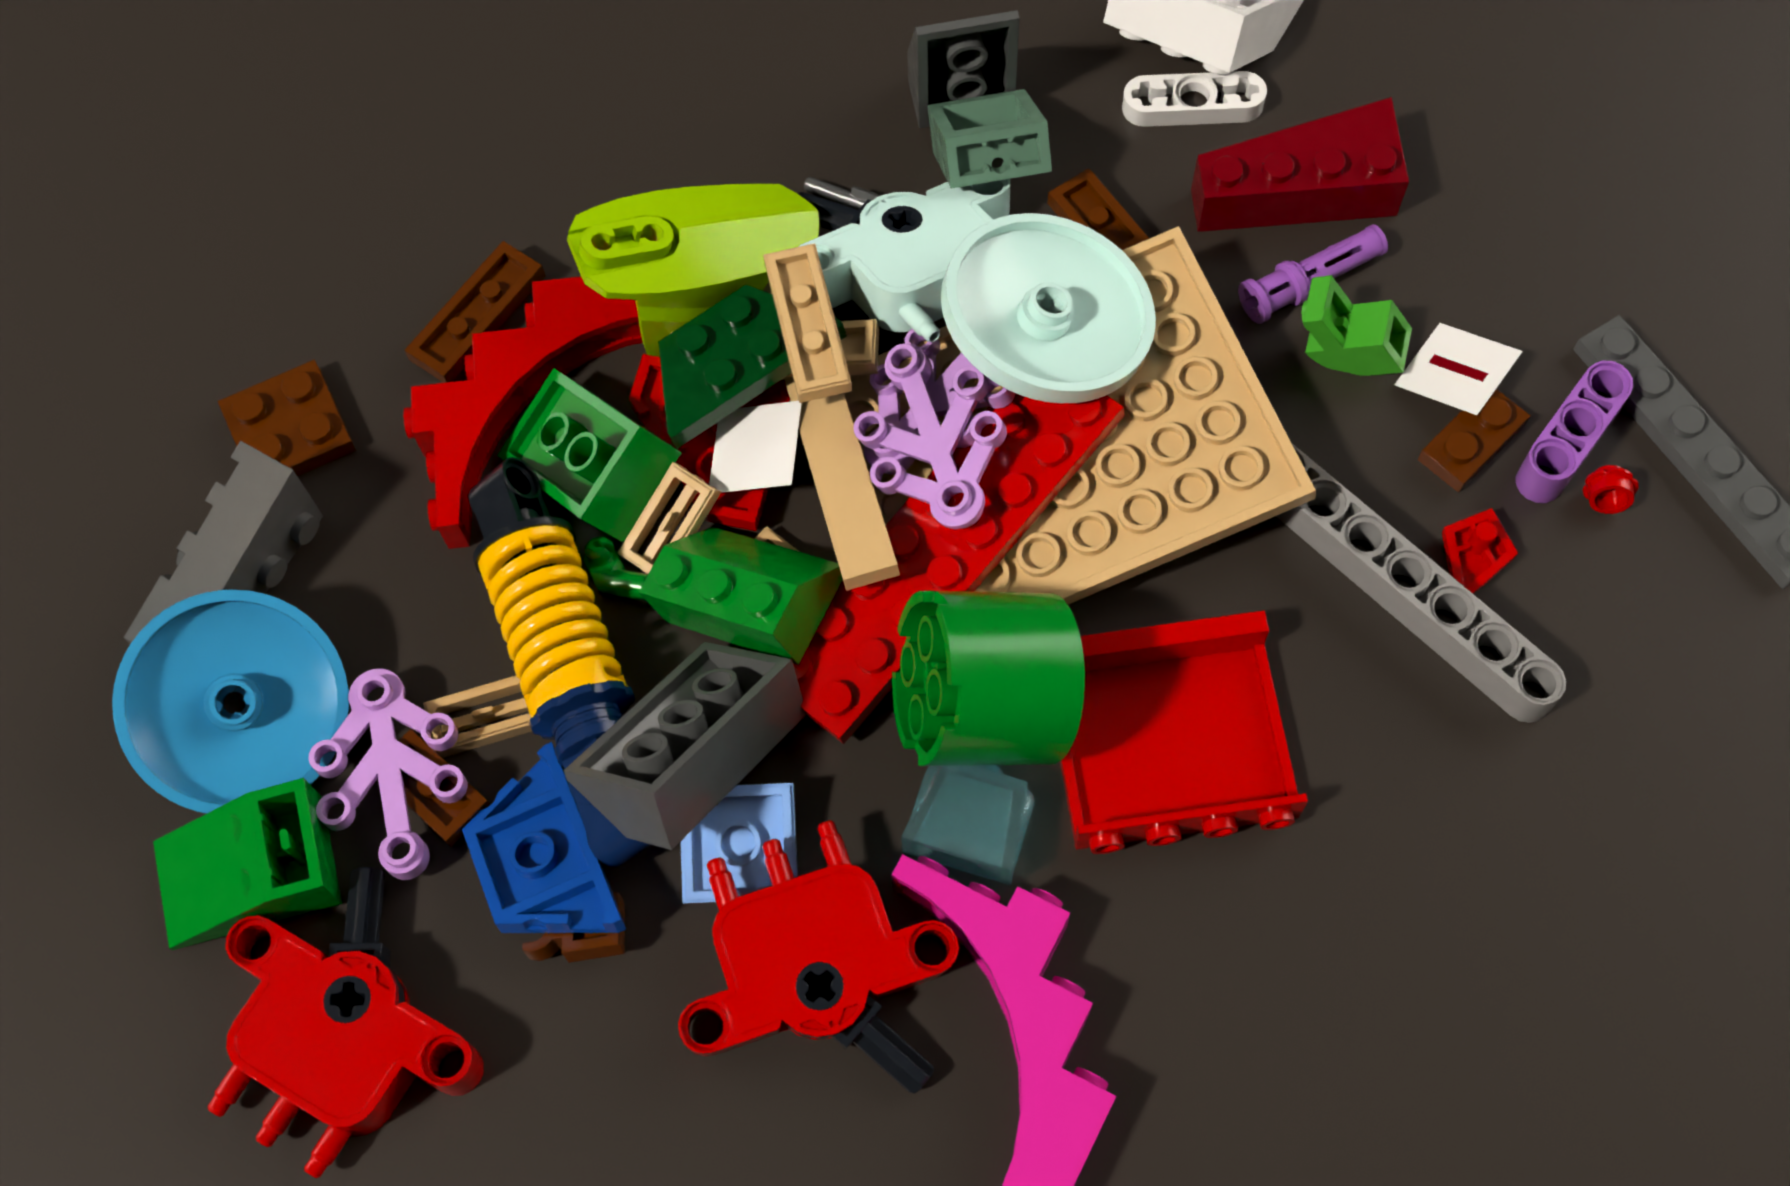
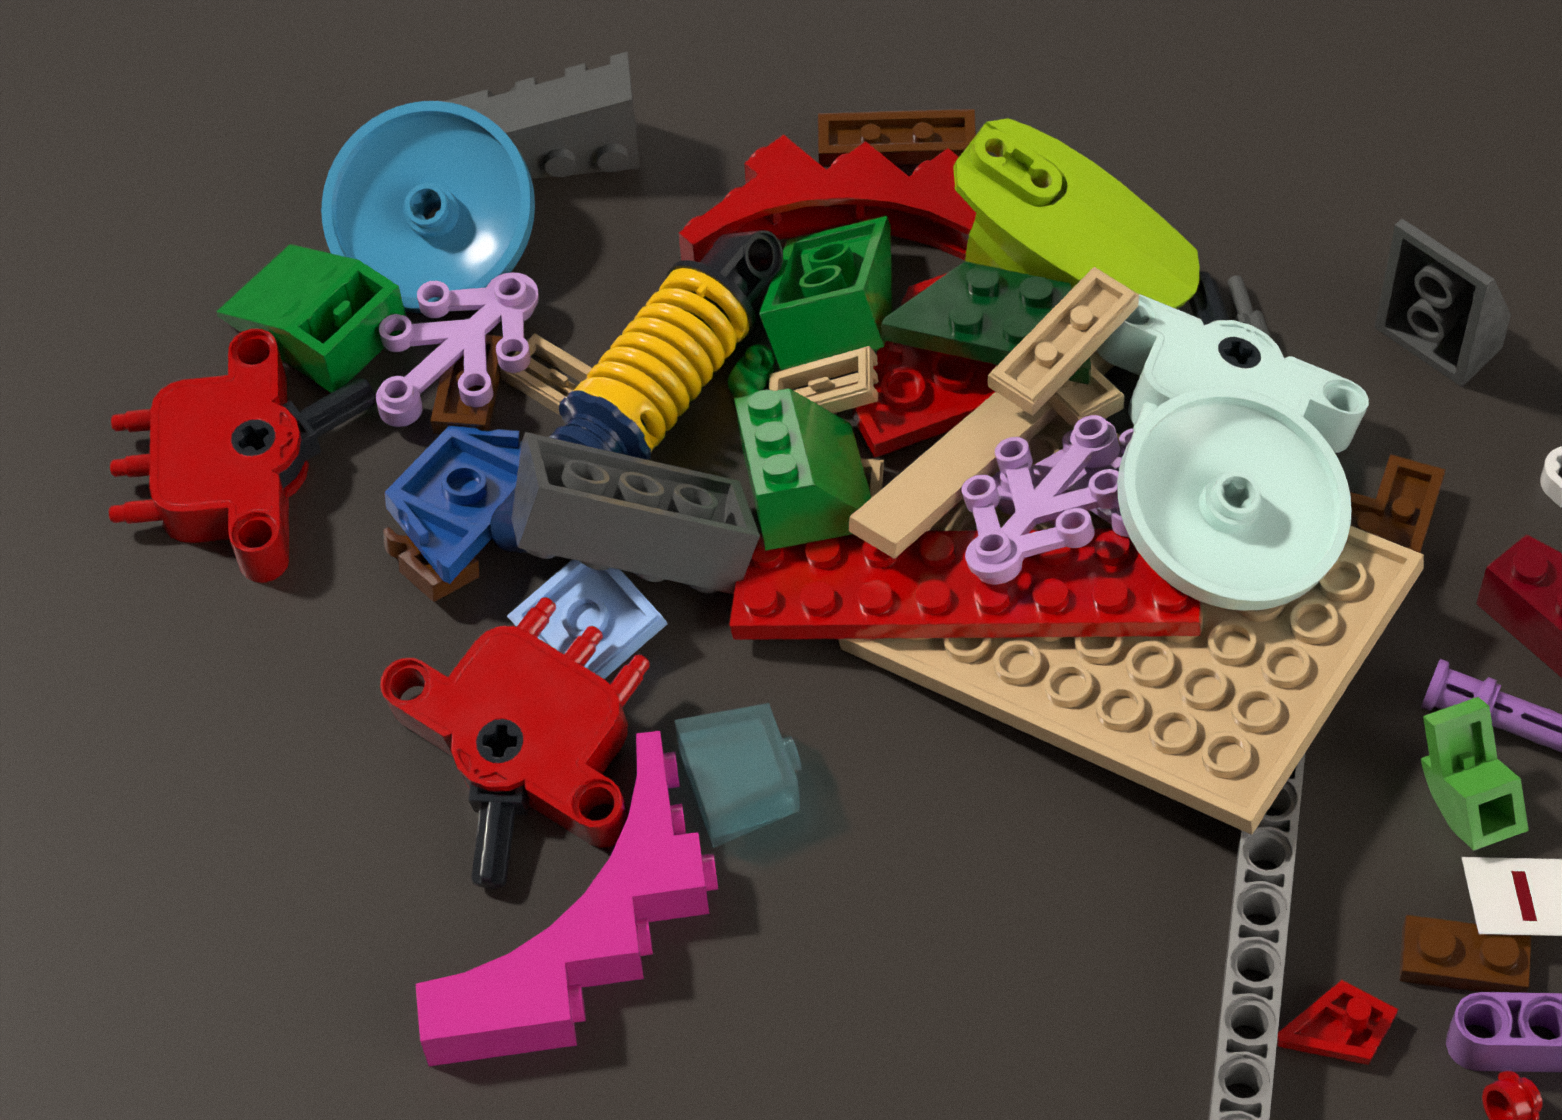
camera: 55 degrees right, 10 degrees down
reddish brown plate [217,359,357,476] -> none
white sticker [709,401,802,493] -> none
green brick [892,591,1085,766] -> none
sand green window [927,89,1052,189] -> none
red panel [1060,610,1308,854] -> none

